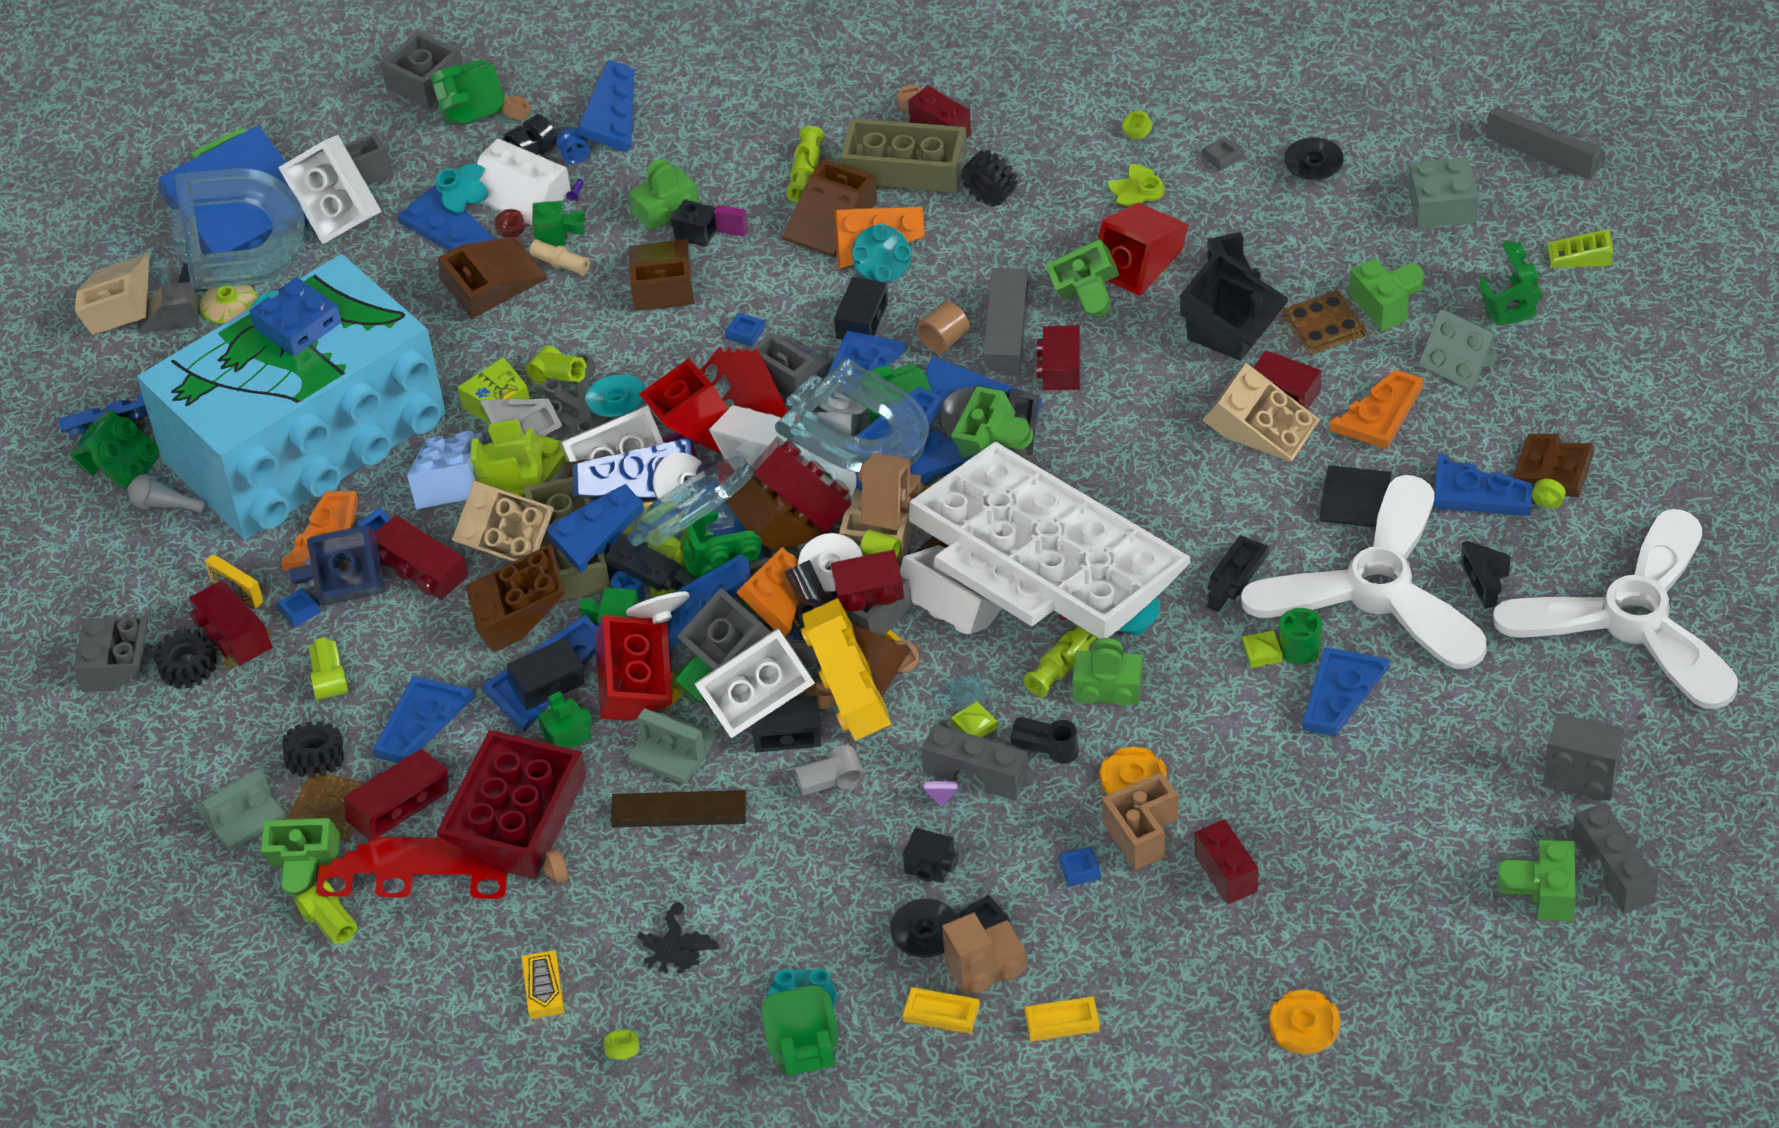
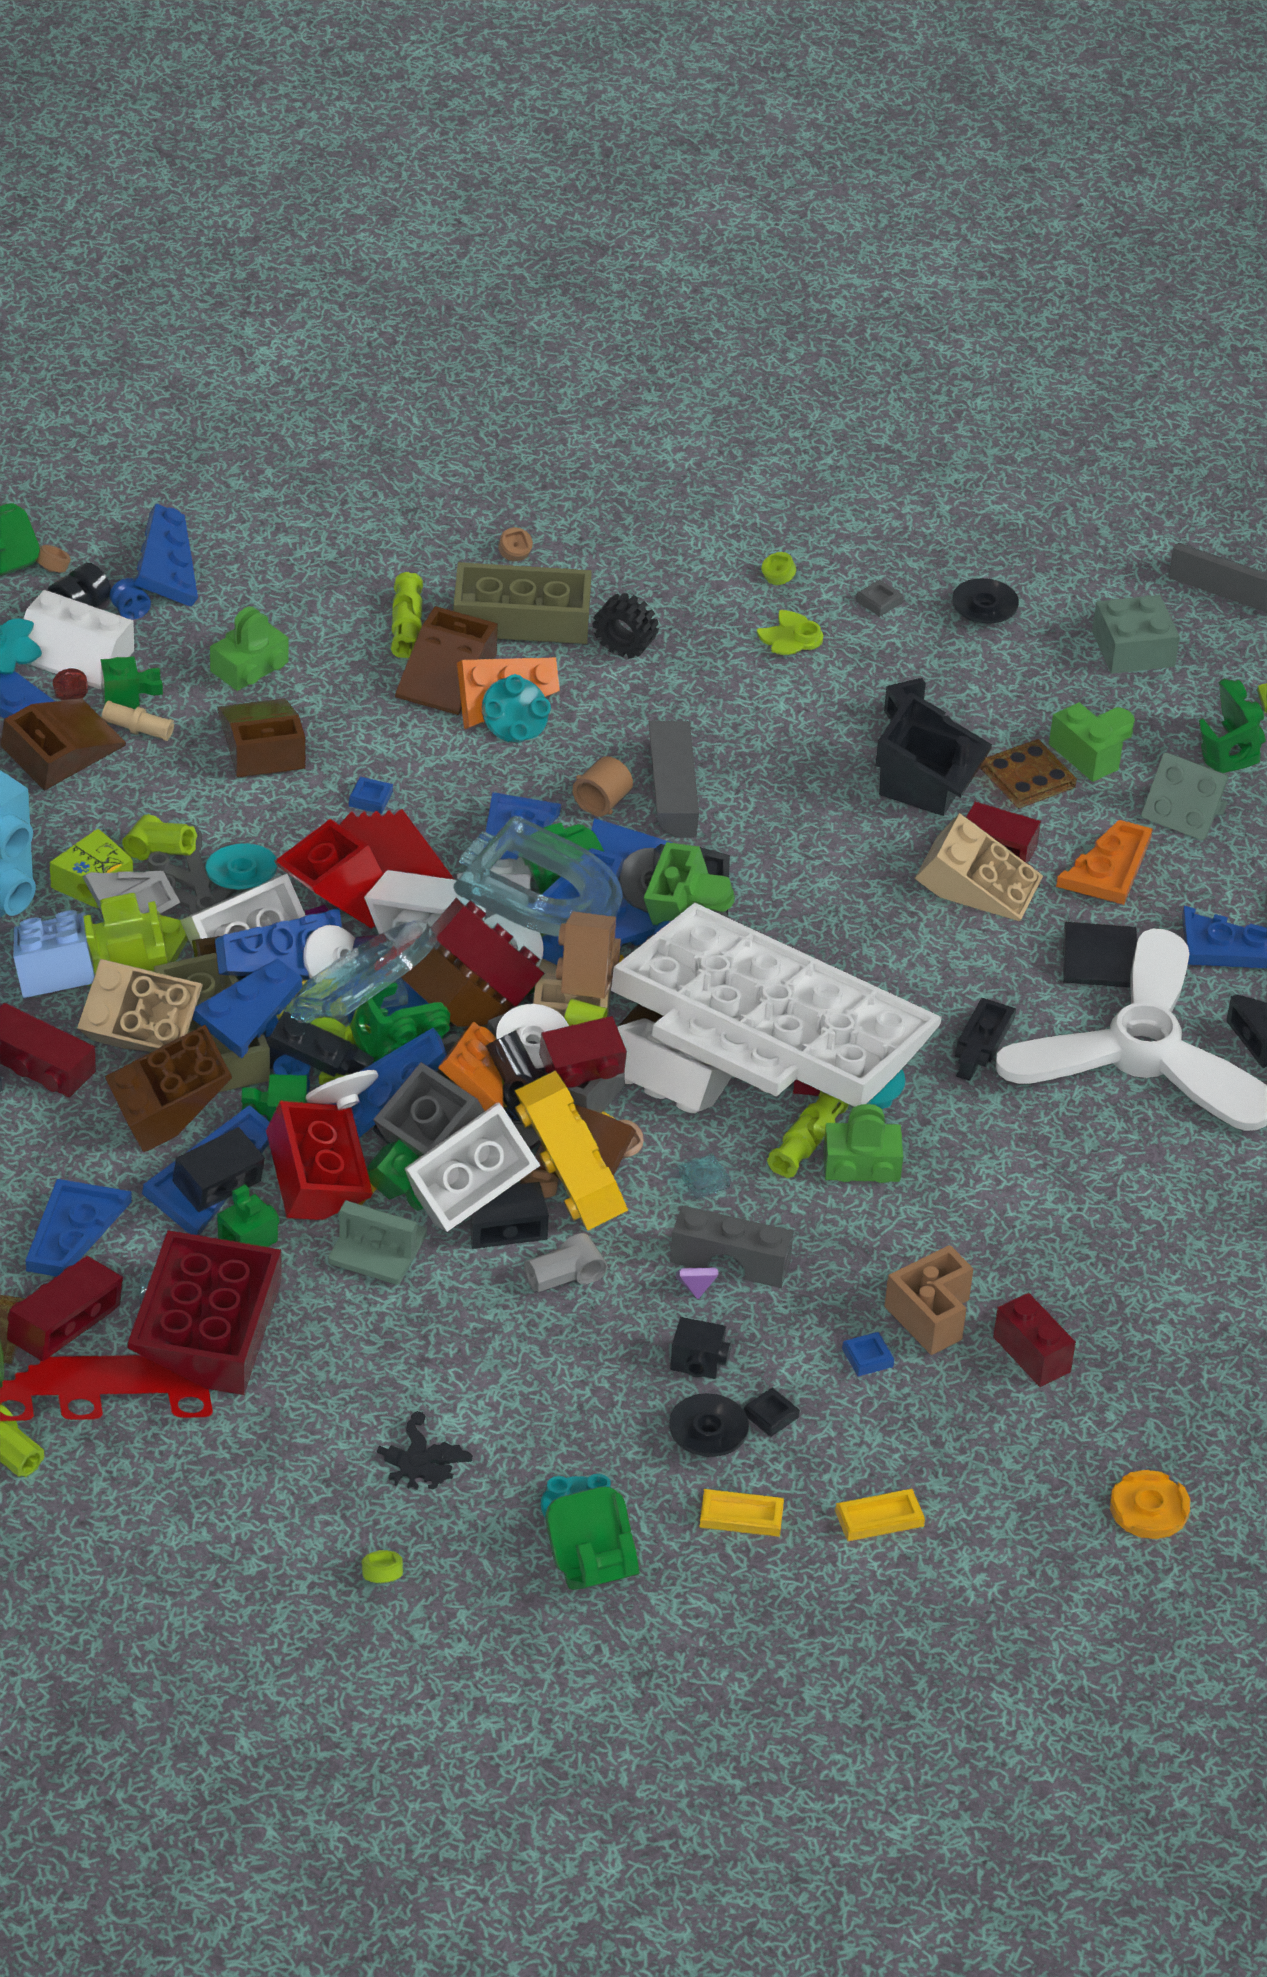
camera: 15 degrees left, 5 degrees down
tile [521,950,565,1019] -> none
medium nougat tile [543,849,569,885] -> none
dark purple piece [566,178,584,201] -> none
dark brown tile [610,790,747,828] -> none
black brick [670,199,717,247] -> none
magenta tile [714,205,748,237] -> none
dark grey slope [749,333,833,403] -> none
black panel [834,277,888,340] -> none
dark red brick [908,85,971,139] -> none
medium nougat brick [942,913,1027,996] -> none
lime tile [951,701,998,738] -> none
black piece [1011,717,1079,764] -> none
dark red brick [1036,325,1080,390] -> none
bright green brick [1045,239,1119,318] -> none
red slope [1098,202,1189,296] -> none
light orange tile [1099,746,1167,795] -> none
lime tile [1242,631,1283,668] -> none
green piece [1279,608,1322,665] -> none
blue wing [1303,647,1390,737] -> none

